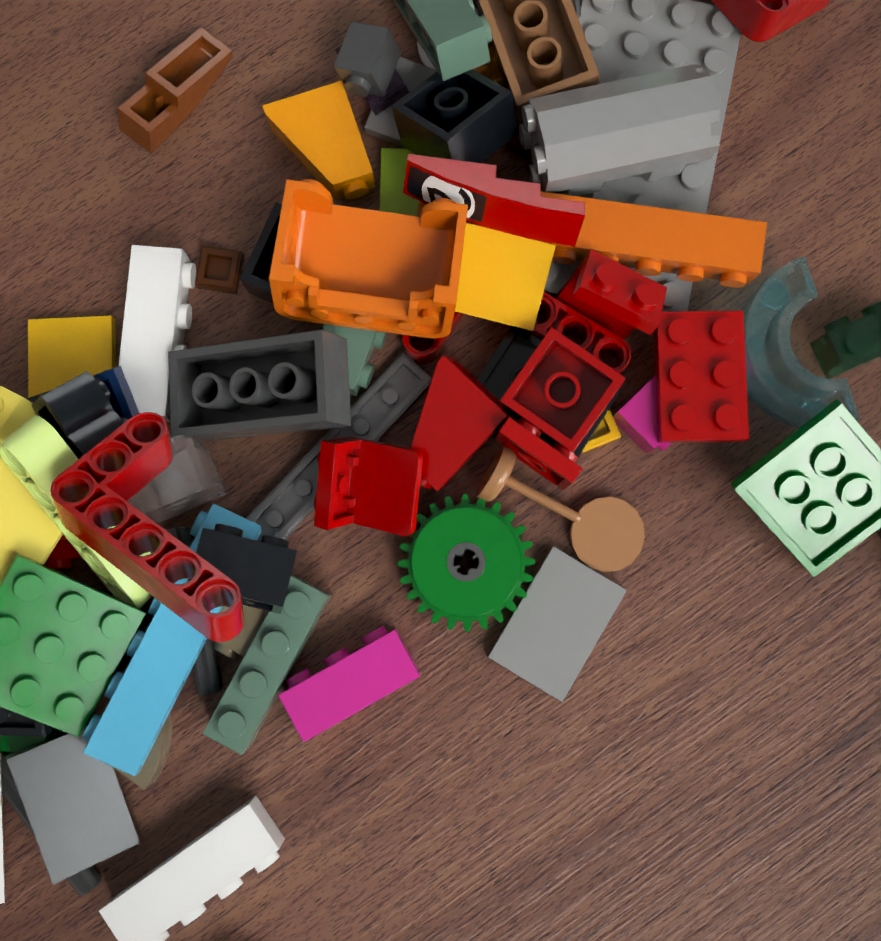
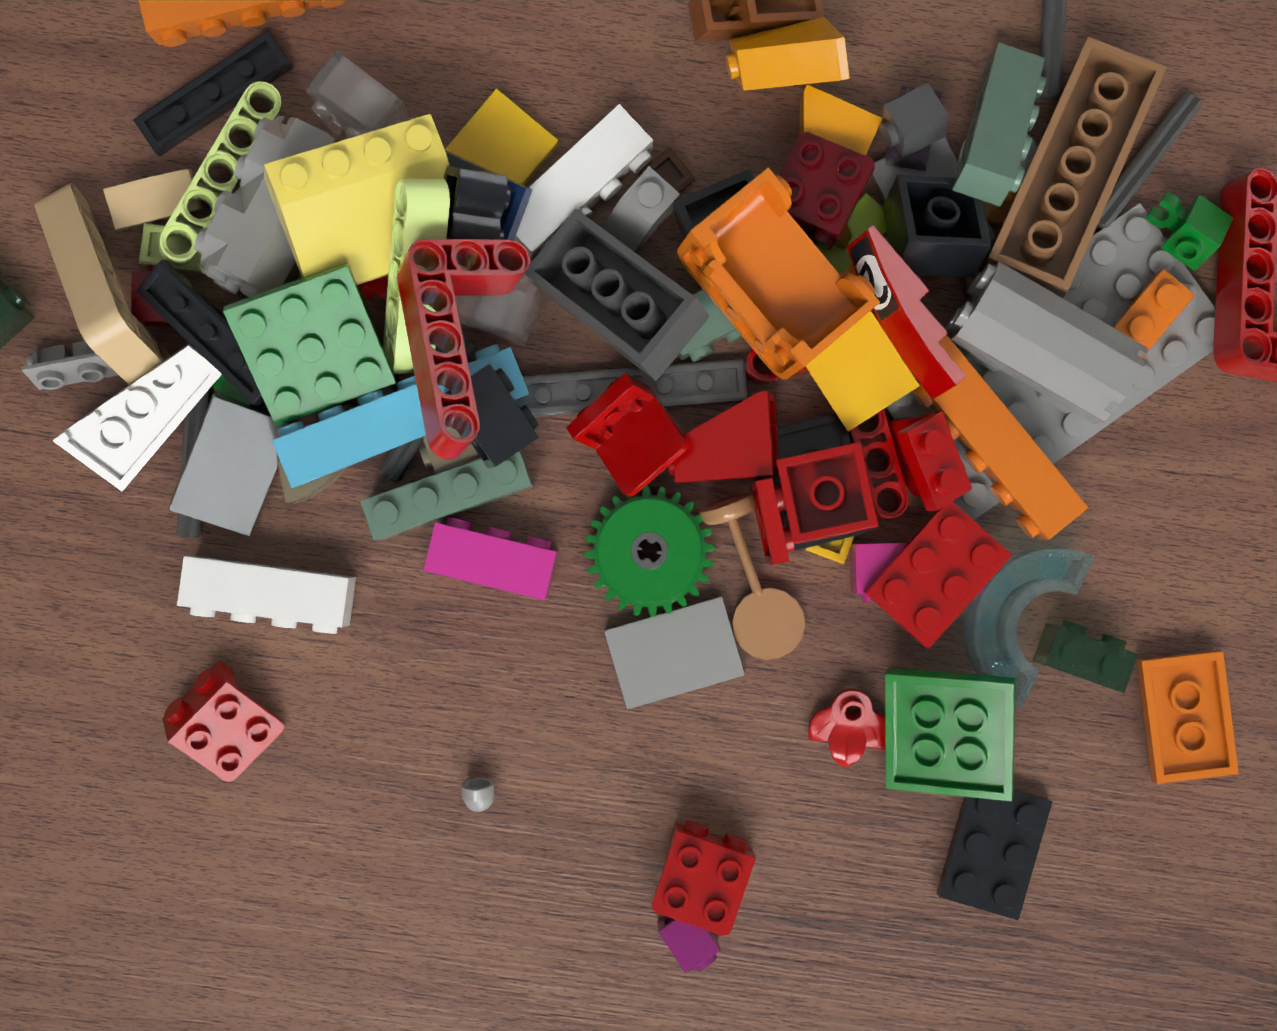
camera: 45 degrees right, 5 degrees up
none -> light grey hinge [461,778,495,812]
none -> light grey slope [602,166,681,253]
none -> red bracket [652,820,756,936]
none -> magenta brick [657,916,720,974]
none -> light orange slope [725,17,850,91]
none -> dark red bracket [779,132,875,250]
none -> red plate [808,688,886,767]
none -> orange plate [1112,269,1195,358]

